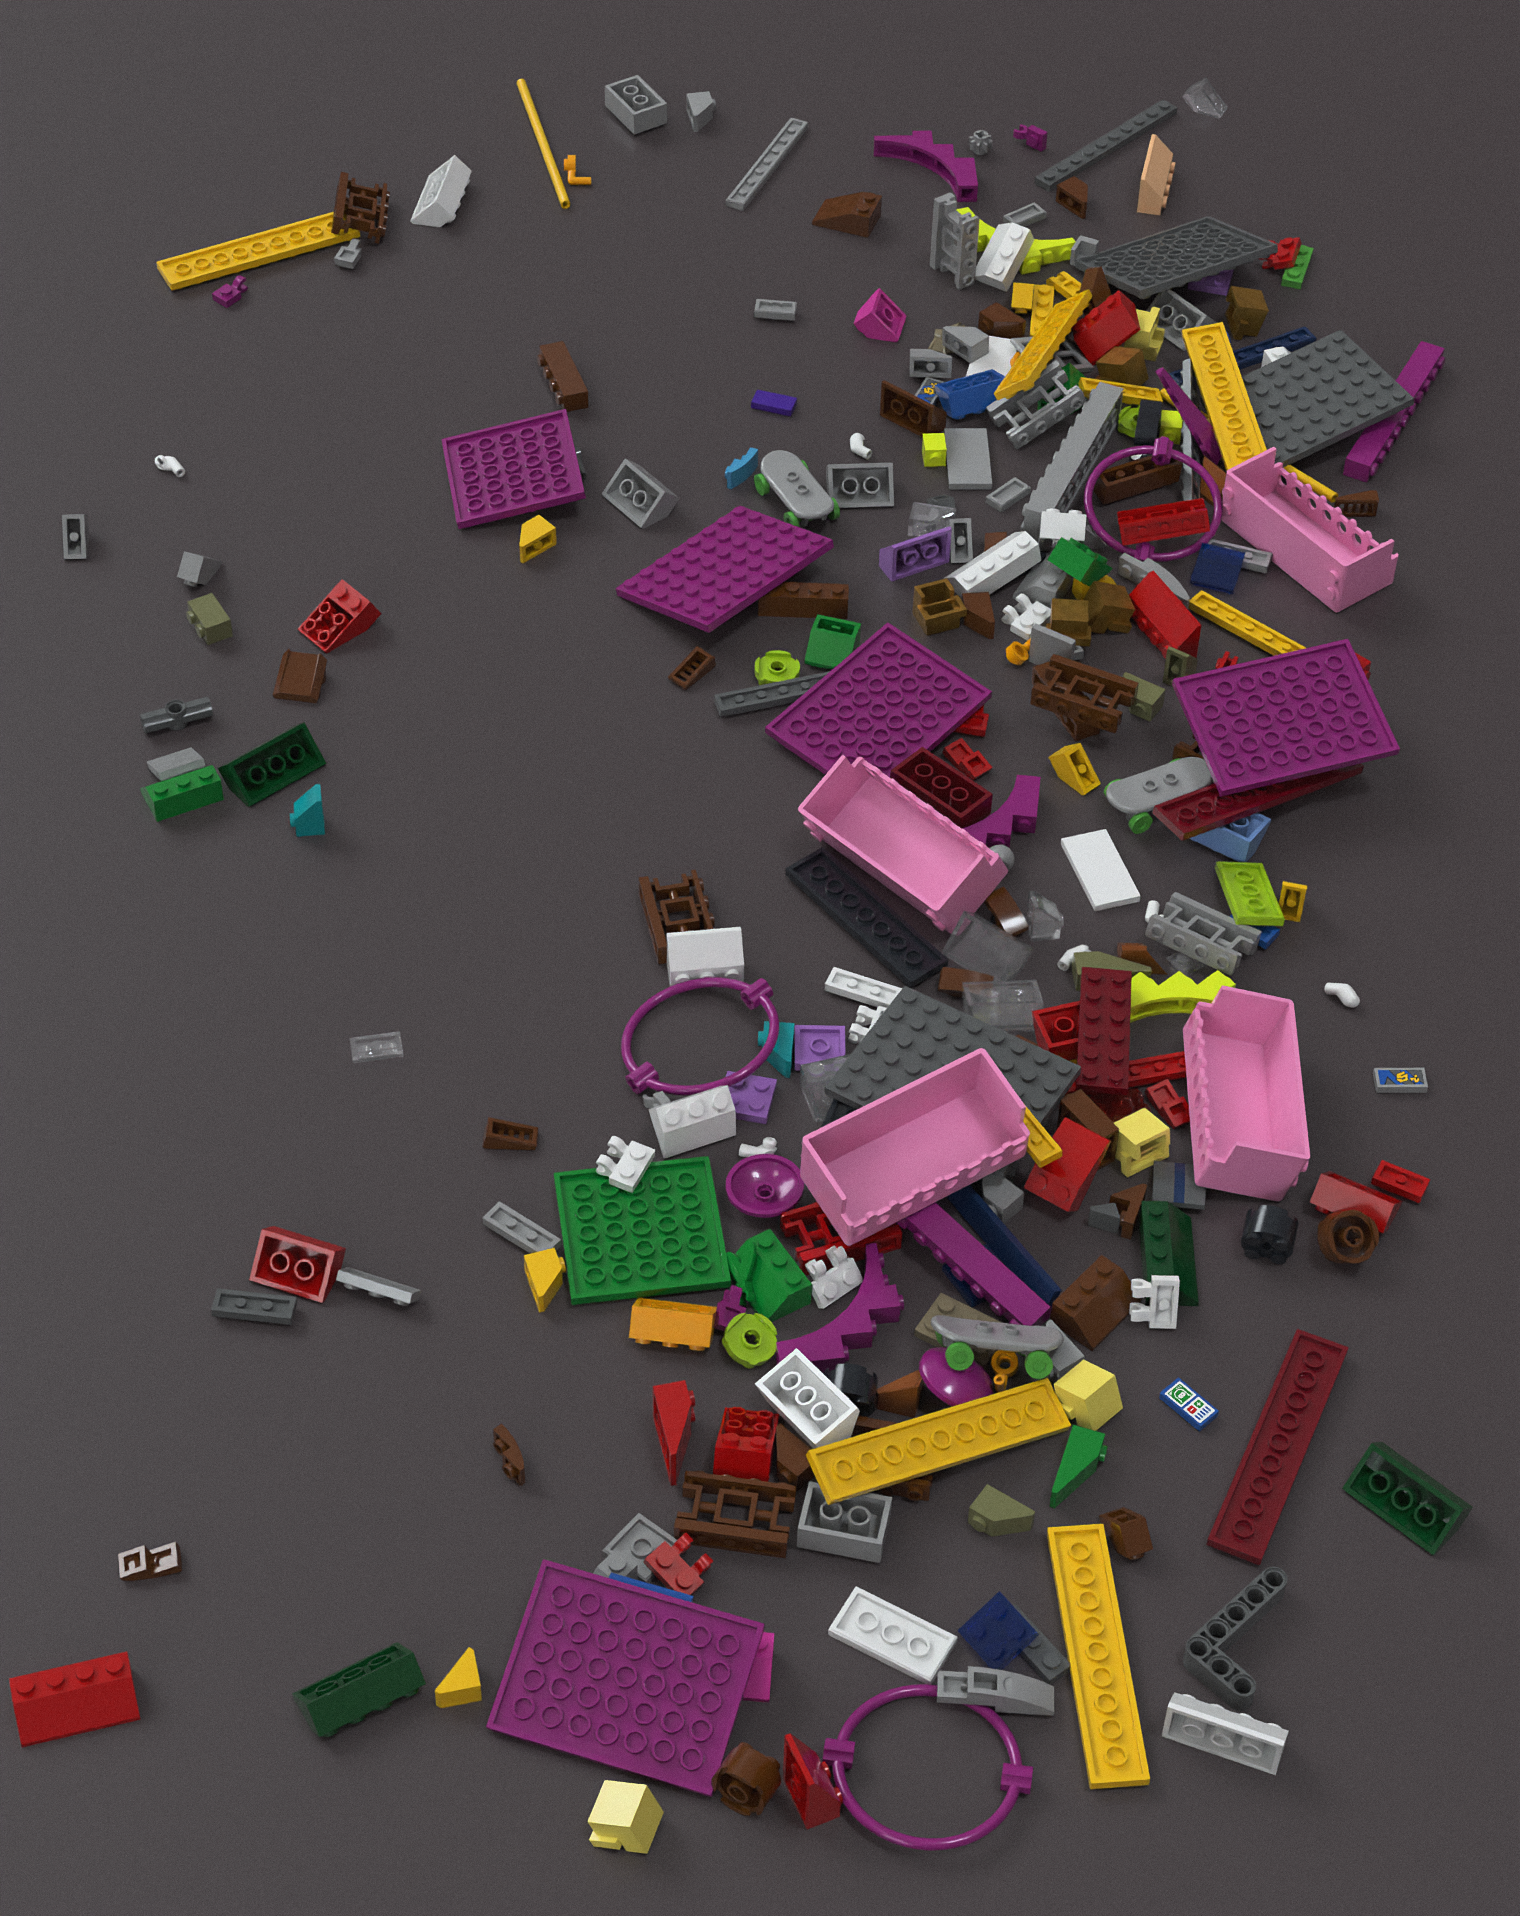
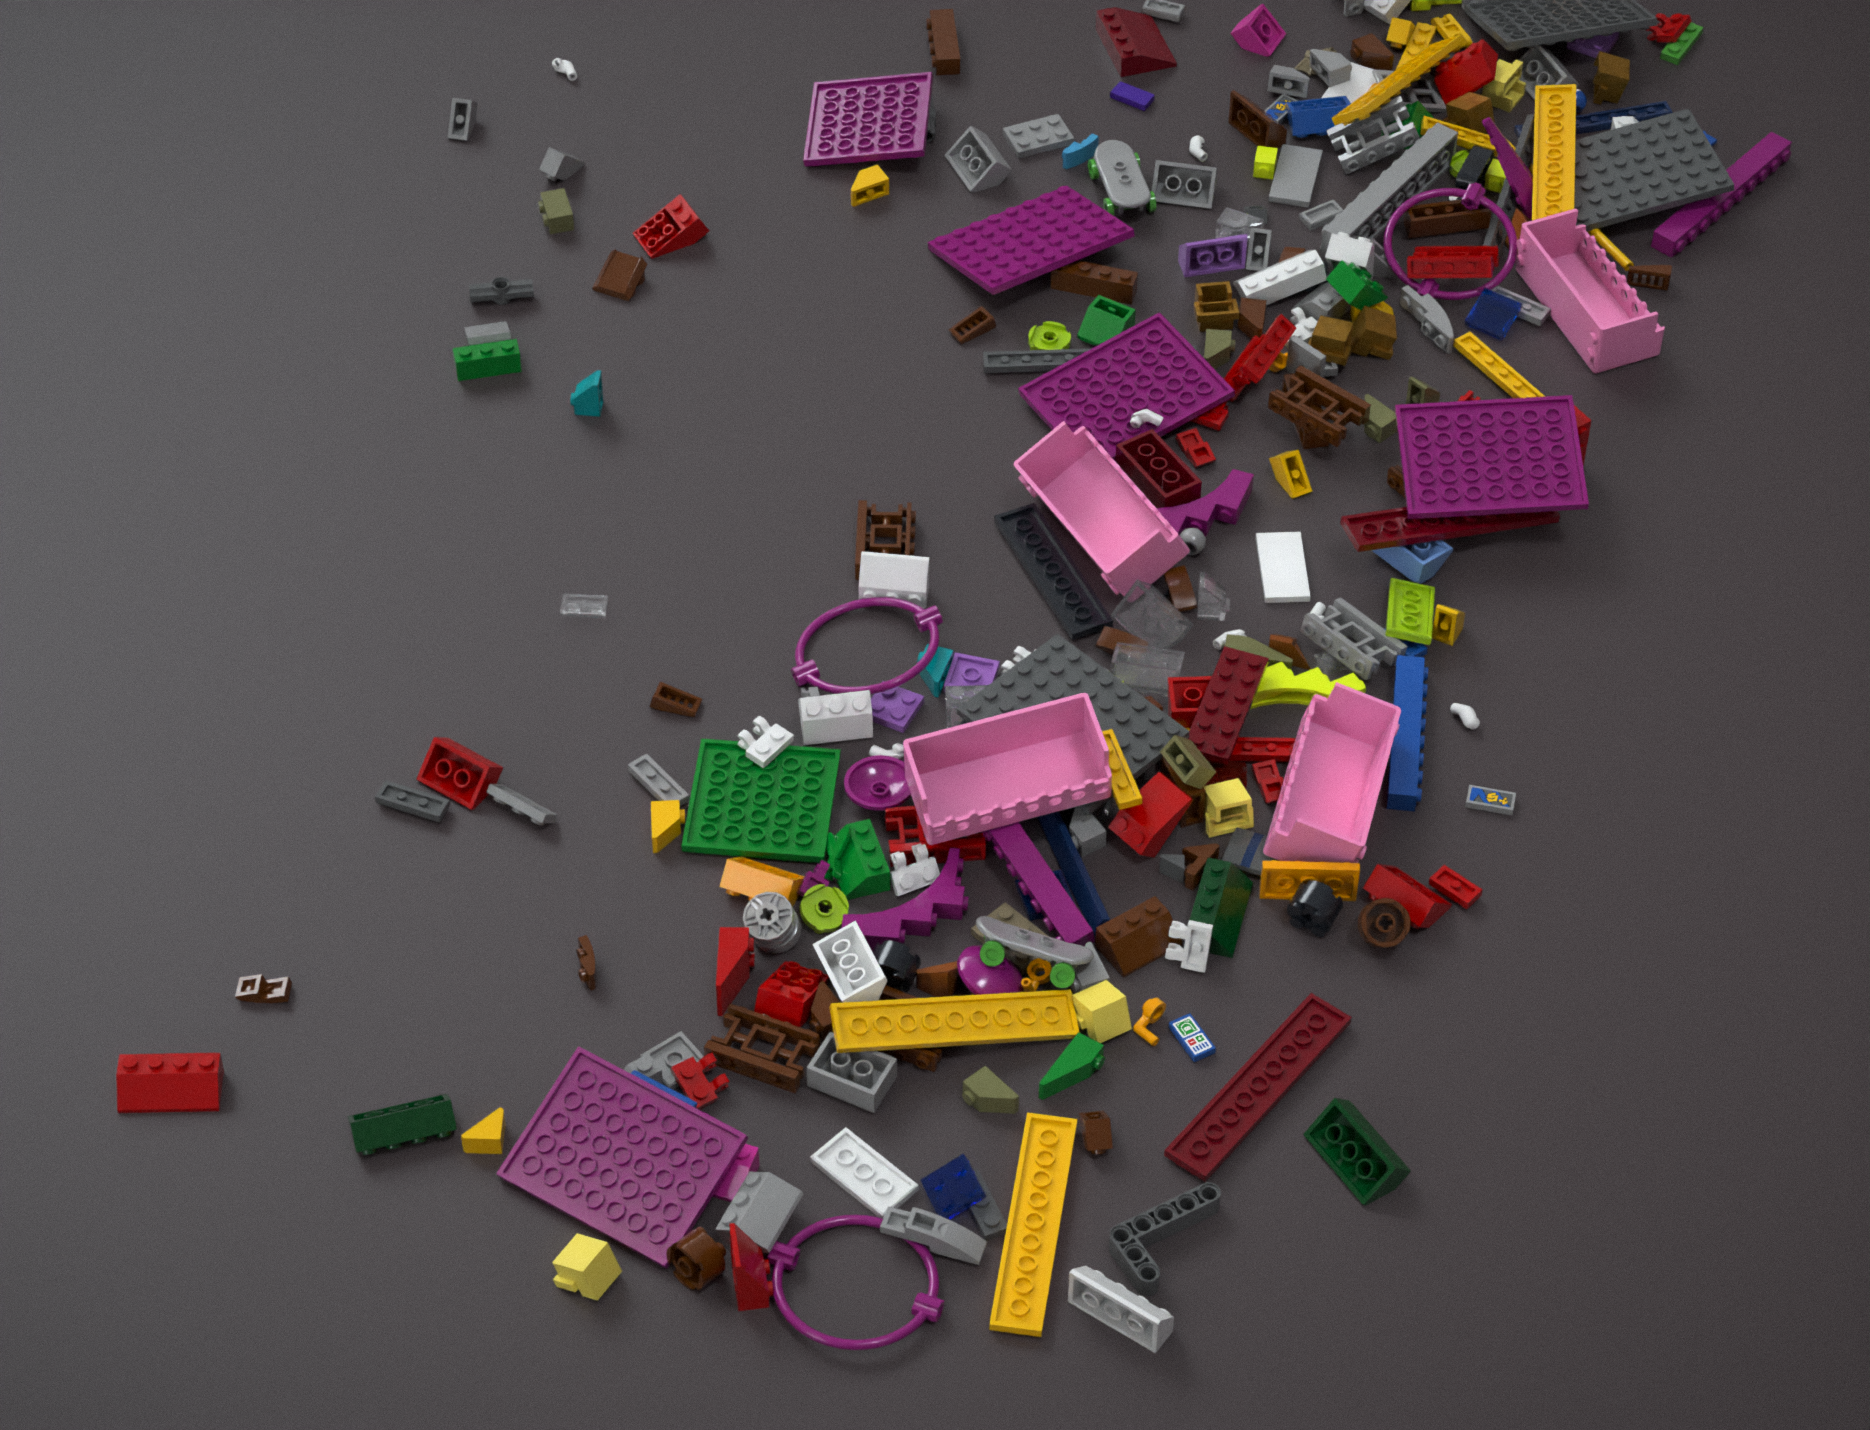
camera: 15 degrees right, 0 degrees up
dark green slope [218,722,326,807] -> none
white plate [824,967,902,1008] -> none
reddish brown slope [1079,266,1111,316] -> none
light grey piece [1104,757,1213,834] -> none
red slope [1129,570,1202,659] -> none
none -> light grey slope [715,1171,803,1253]
none -> light grey wheel [743,892,802,954]
none -> light grey plate [1003,114,1074,159]
none -> dark red slope [1096,7,1177,77]
none -> white arm [1130,409,1163,428]
none -> light orange plate [1133,997,1166,1046]
none -> olive brick [1160,735,1216,789]
none -> olive slope [1204,329,1235,369]
none -> red fence [1224,314,1297,402]
none -> light orange plate [1259,860,1360,901]
none -> blue brick [1387,655,1428,812]

